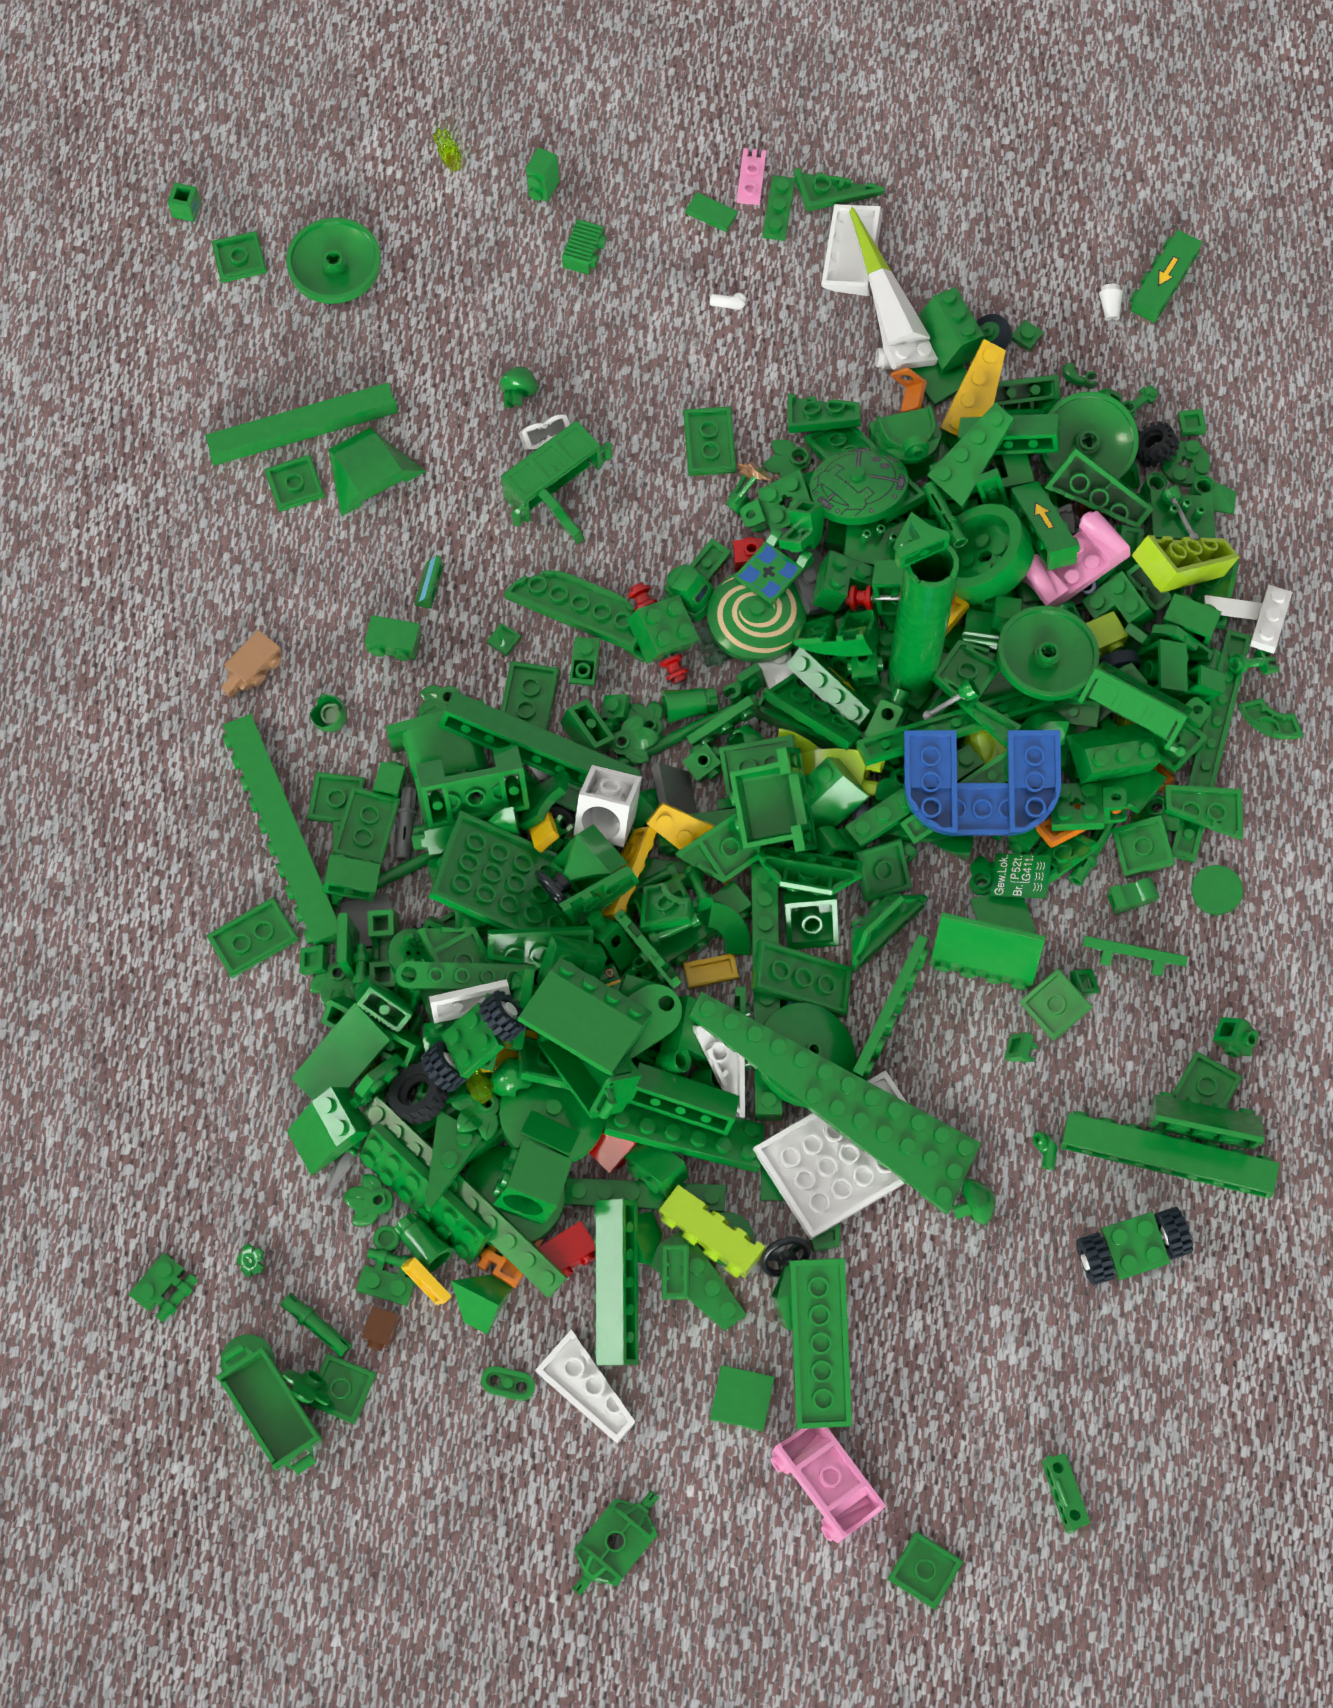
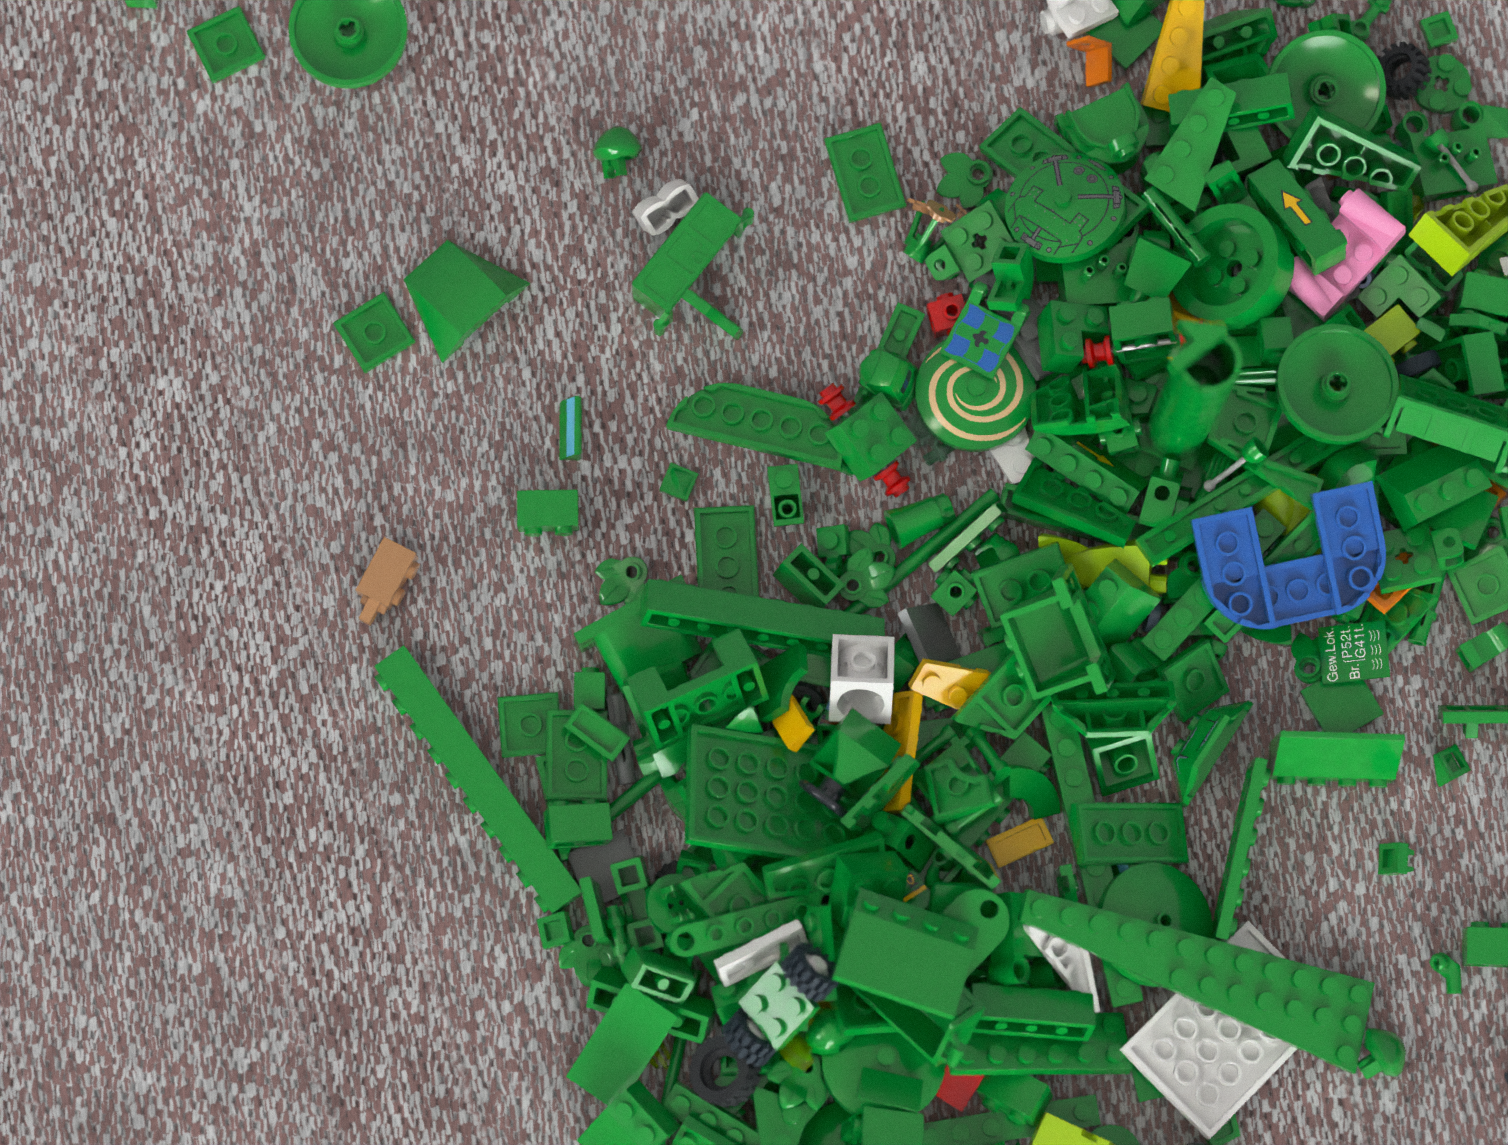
camera: 15 degrees left, 10 degrees up
green tile [205,382,398,466] -> none
green tile [206,897,299,979] -> none
green hair [310,693,347,732] -> none
green plate [349,1053,403,1109] -> none
green plate [723,663,766,705] -> none
green wing [788,393,861,434] -> none
green tile [1019,968,1093,1041] -> none
none -> green tile [563,701,631,762]

